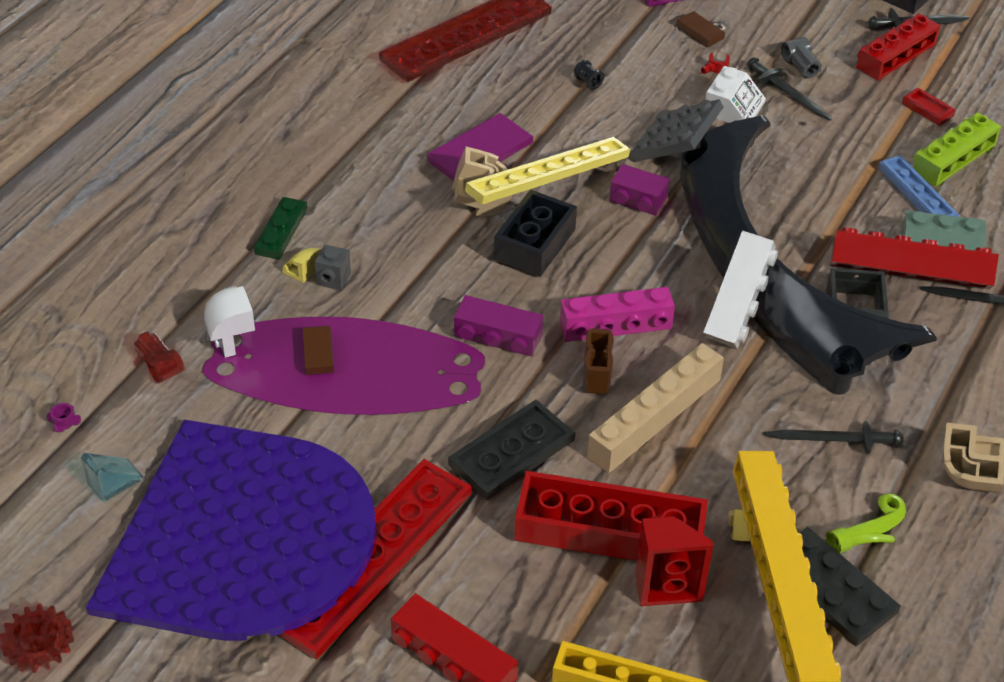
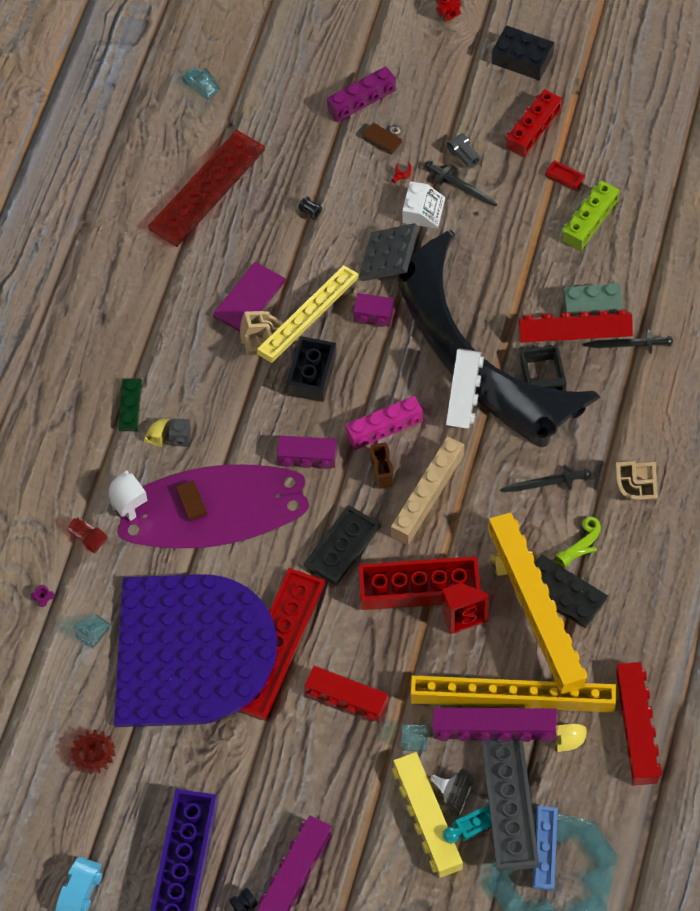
camera: 10 degrees left, 15 degrees up
pearl dark grey sword [868,8,969,30] -> none
medium blue tile [878,155,960,217] -> none

